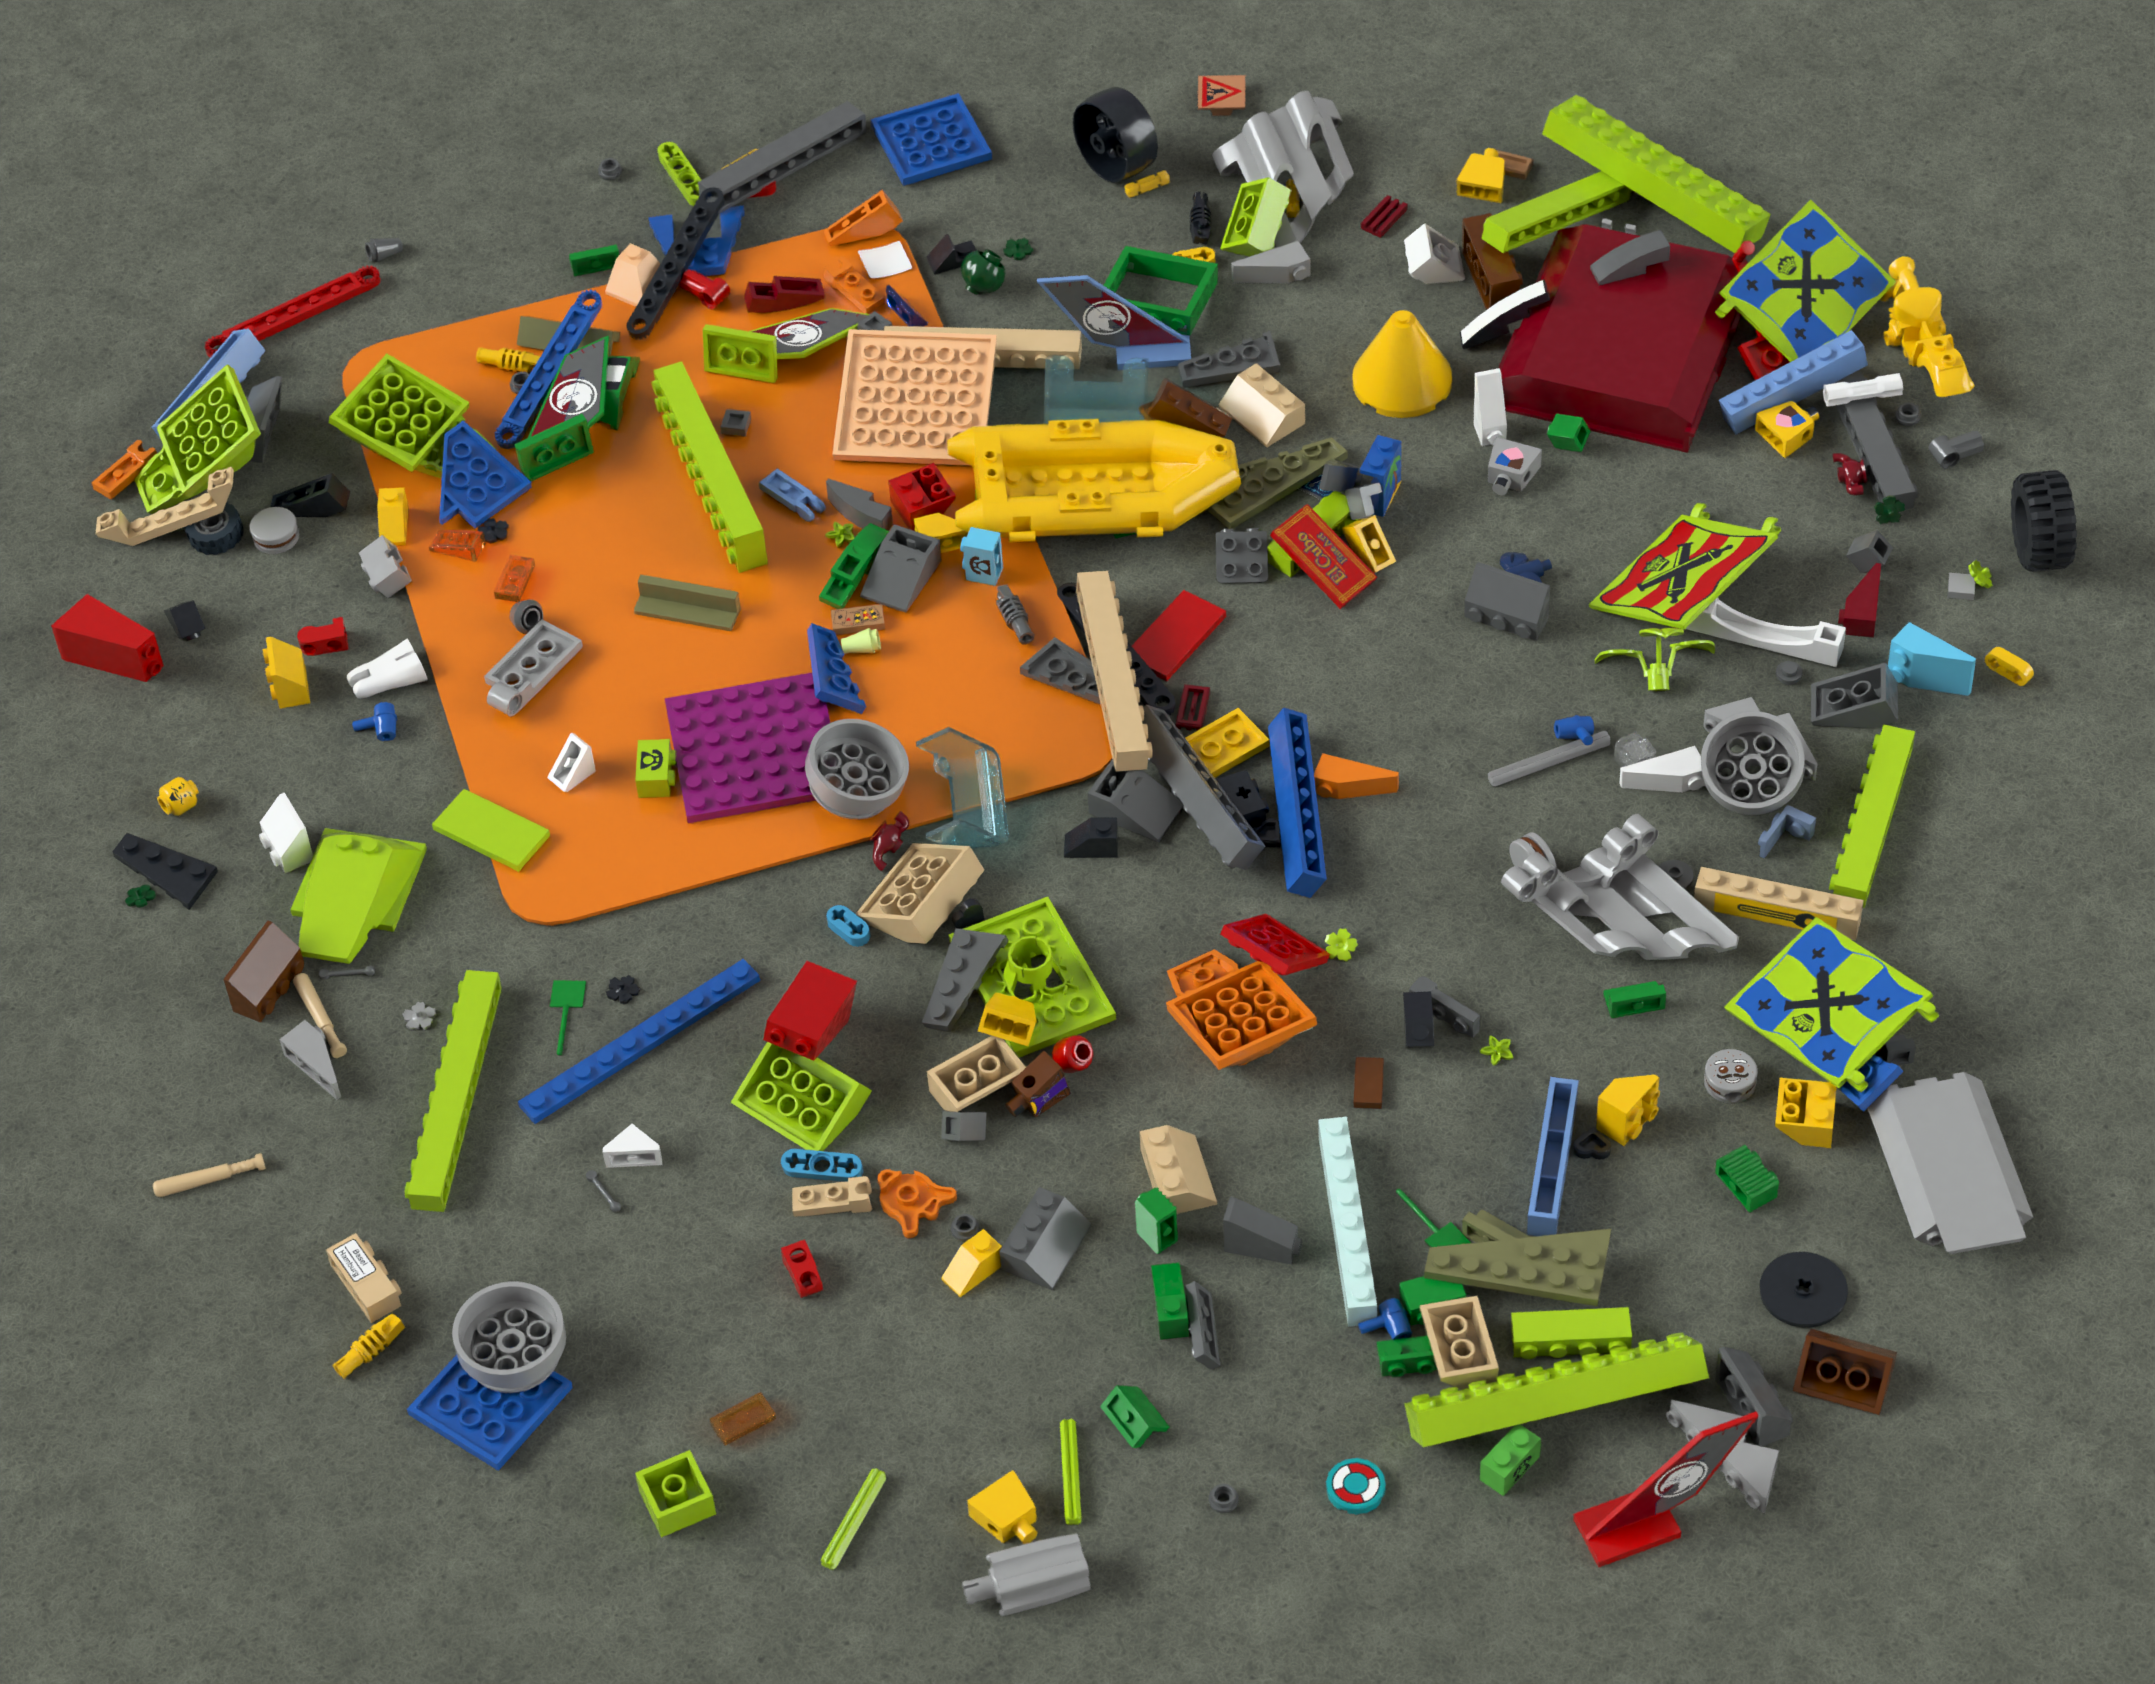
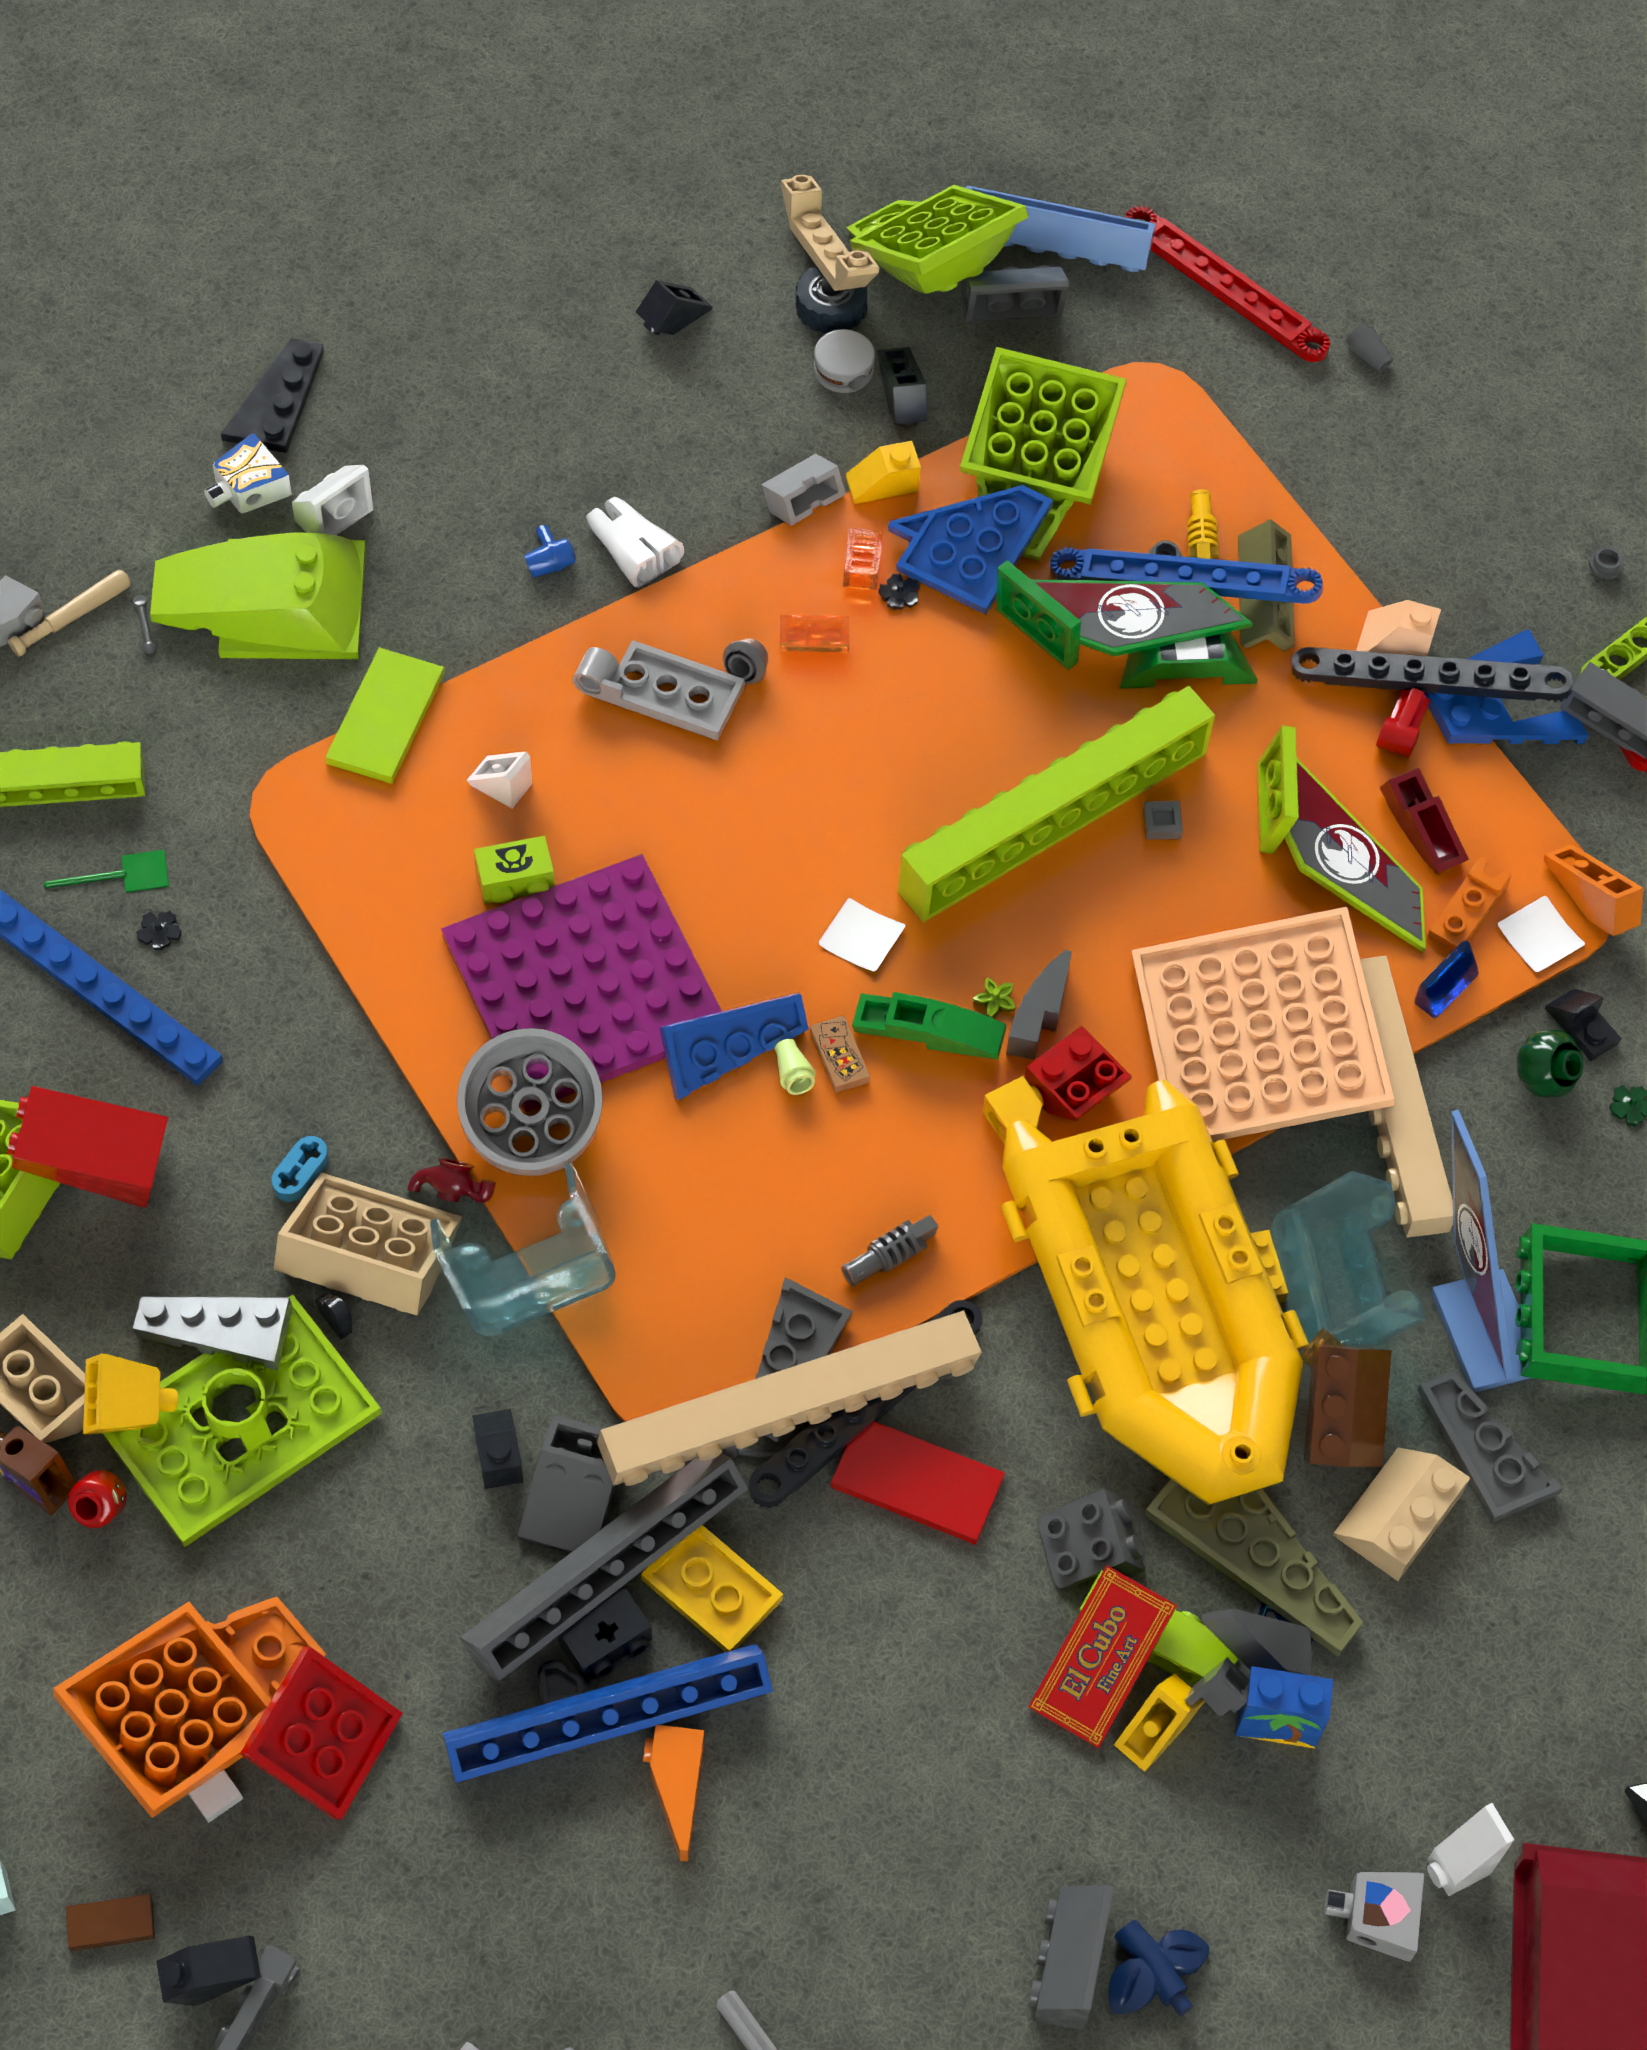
camera: 70 degrees right, 10 degrees up
red slope [51,594,164,682] -> none
orange plate [91,440,158,500] -> none
dark green plant [125,884,156,908] -> none
yellow head [157,777,199,816] -> none
slope [223,920,304,1023] -> none
yellow slope [263,637,310,709] -> none
red leg [297,617,349,656] -> none
light grey plant [402,1002,436,1030] -> none
green panel [569,245,619,277] -> none
olive panel [634,575,741,631] -> none
medium blue hinge [759,469,826,522] -> none
dark grey plate [857,311,892,331] -> none
dark grey slope [860,524,942,613] -> none
medium azure brick [960,527,1003,586] -> none
dark red tile [1175,684,1210,731] -> none
lime plant [1324,928,1358,962] -> none
yellow cone [1353,310,1452,418] -> none
green brick [1547,414,1591,452] -> none
none -> torso [204,433,292,513]
none -> white sticker [819,898,905,971]

